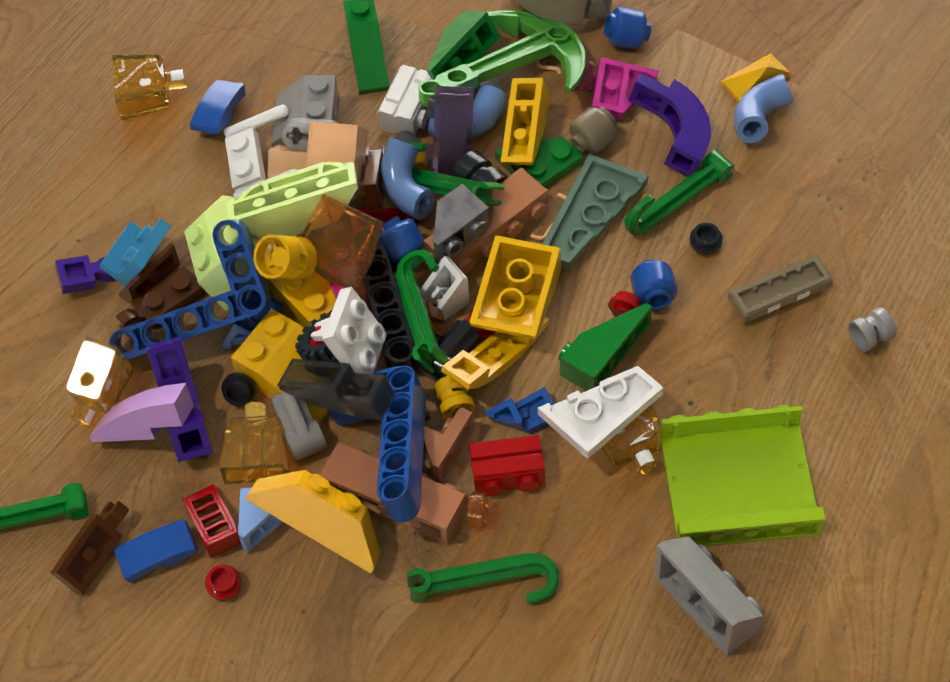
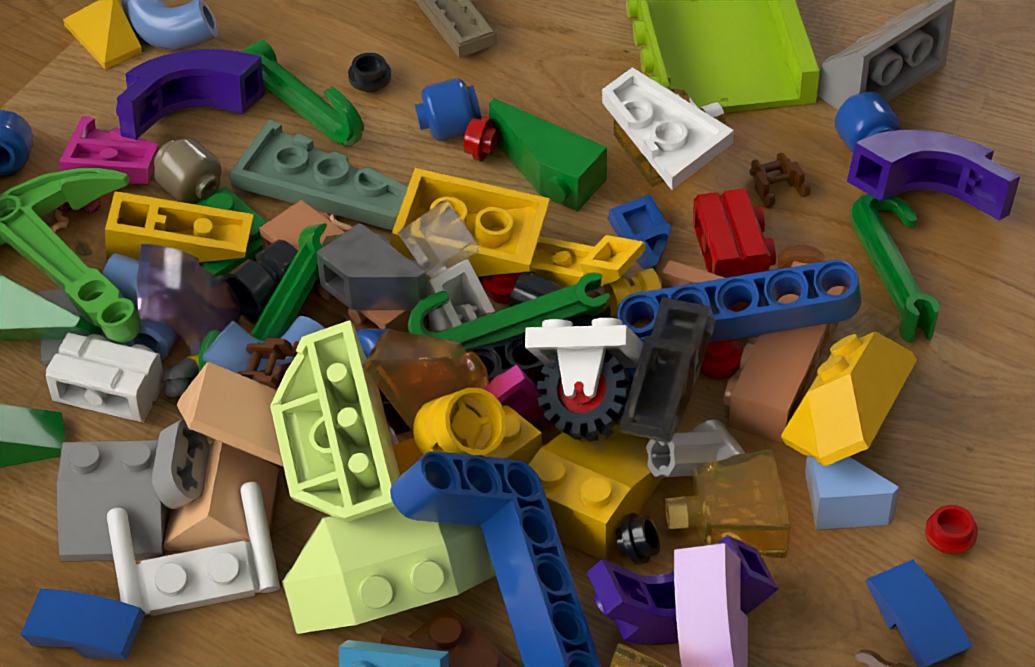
camera: 95 degrees left, 10 degrees down
red slope [182,484,241,558] -> none
none -> reddish brown piece [237,338,299,390]
none -> clear panel [398,199,480,279]
none -> reddish brown piece [749,152,810,207]
none -> blue head [835,92,901,153]
none -> dark purple arch [847,130,1020,220]

